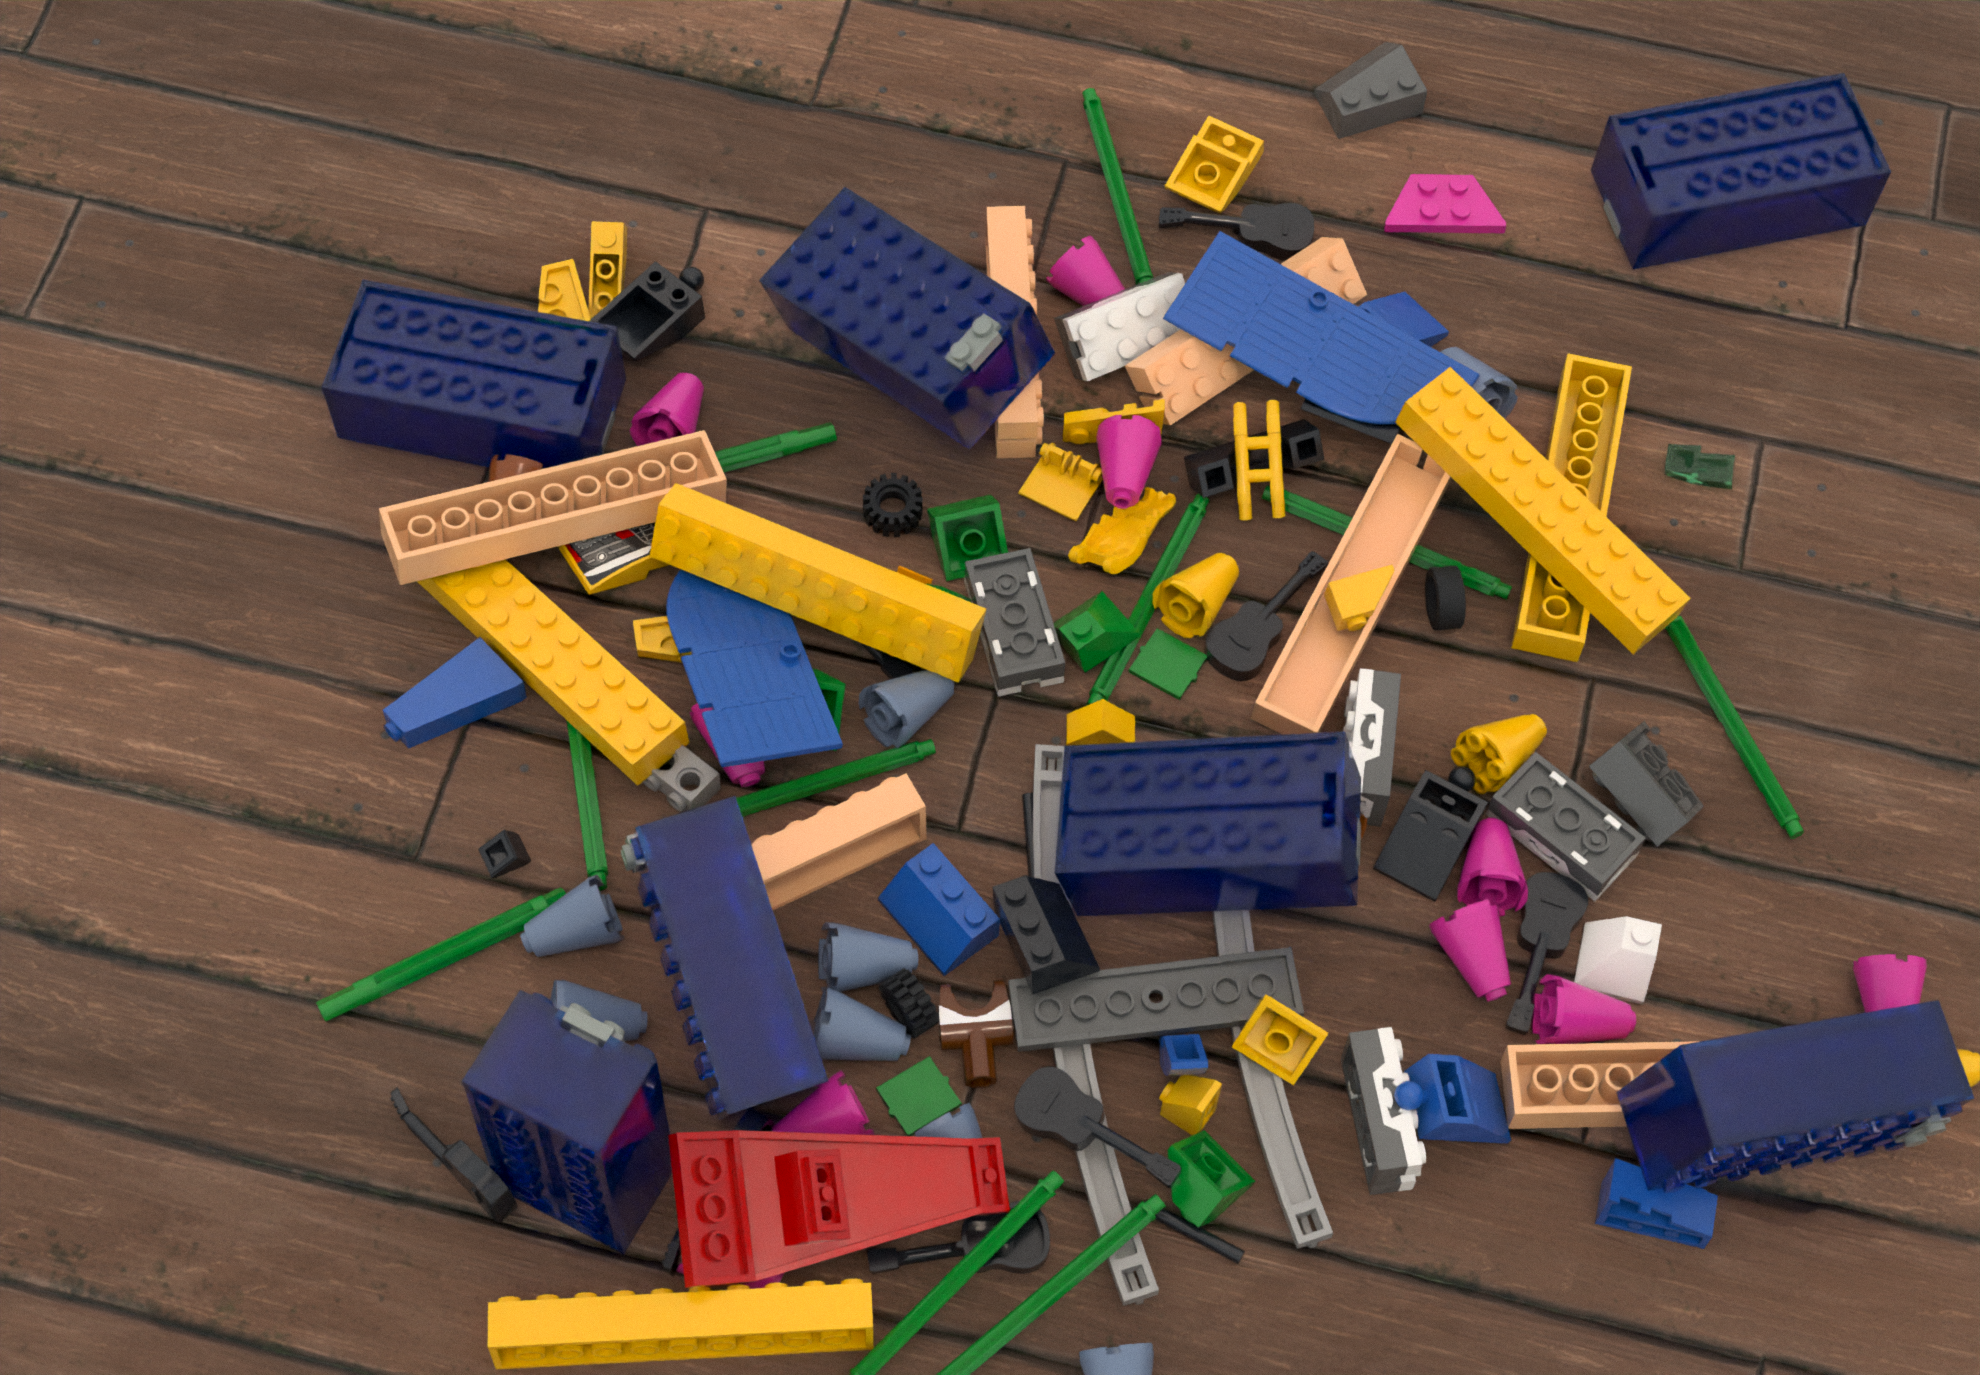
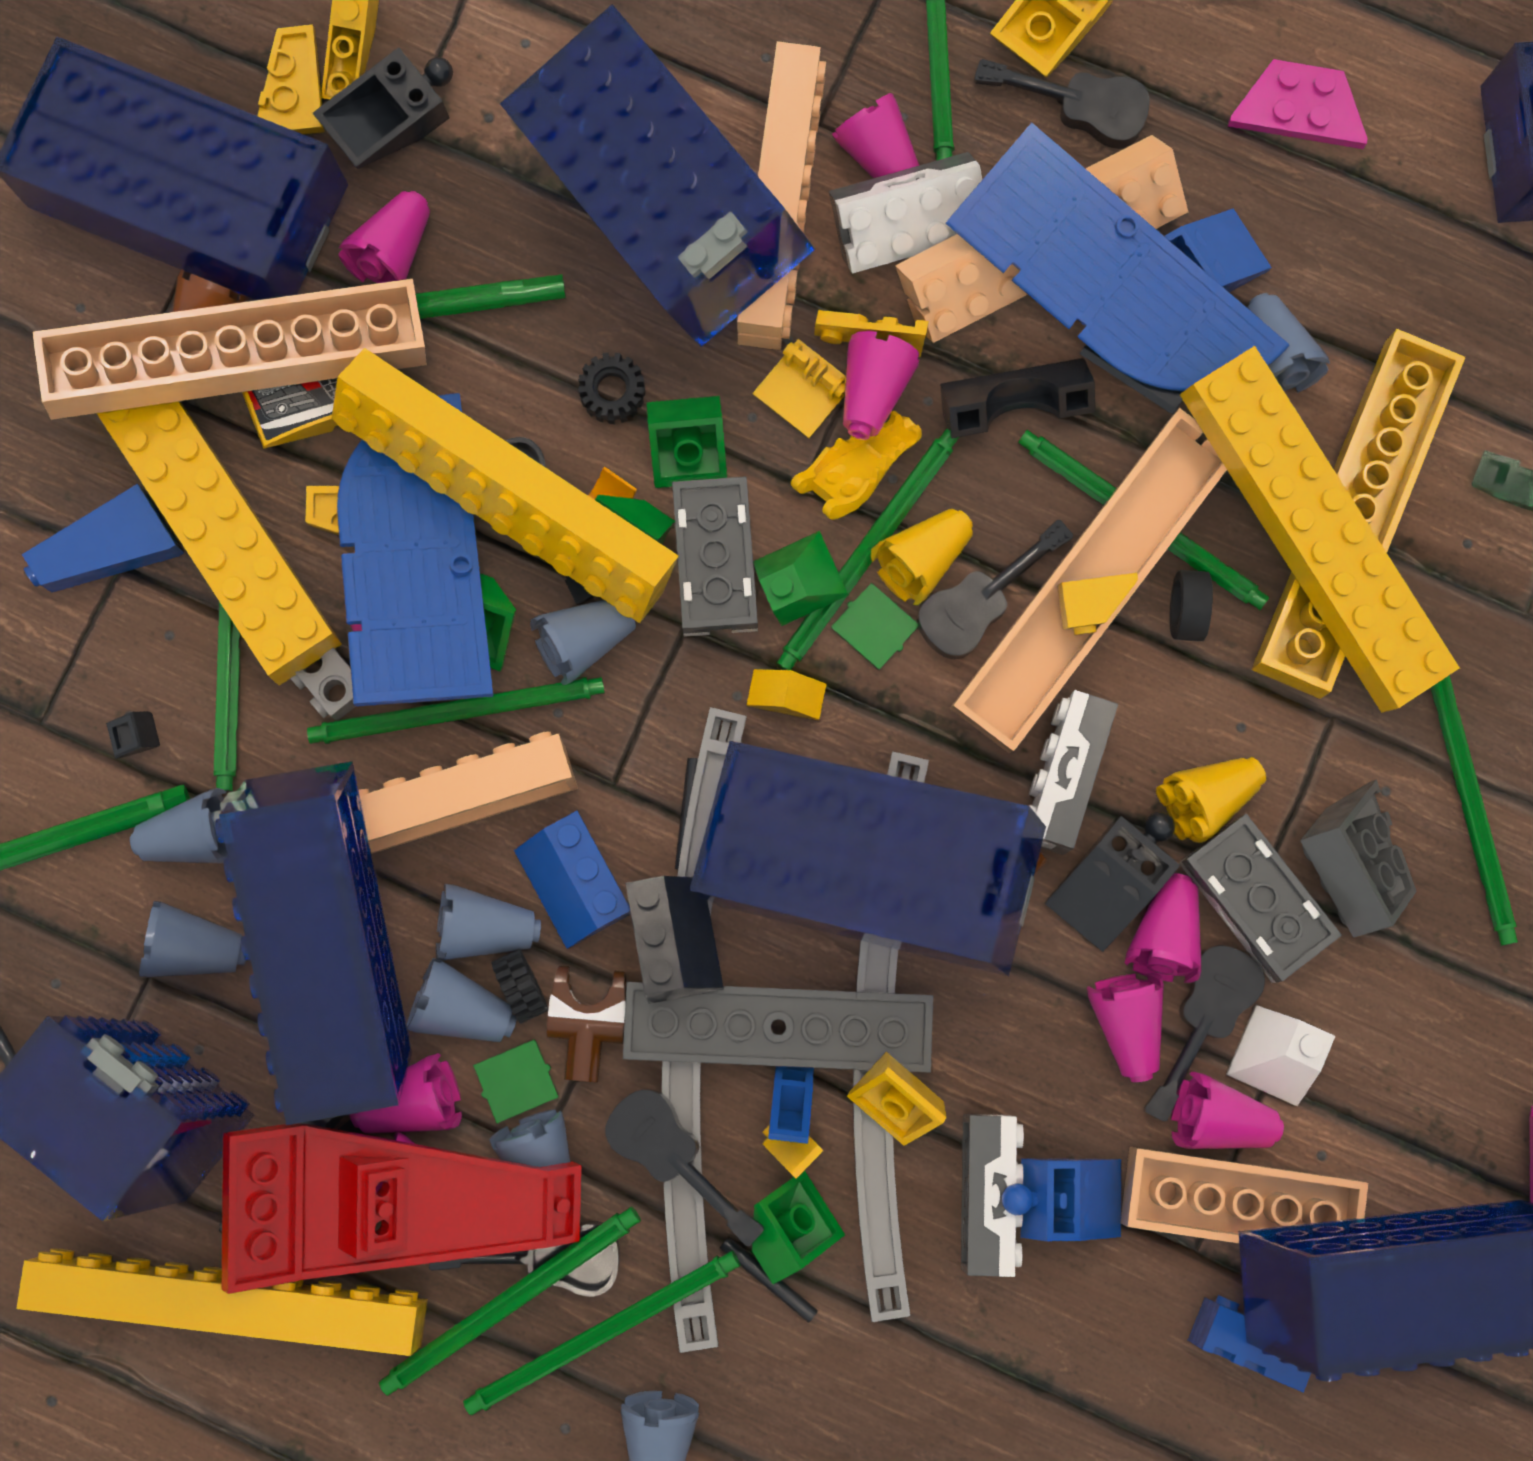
camera: 10 degrees right, 20 degrees up
yellow piece [1233,400,1286,520] -> none

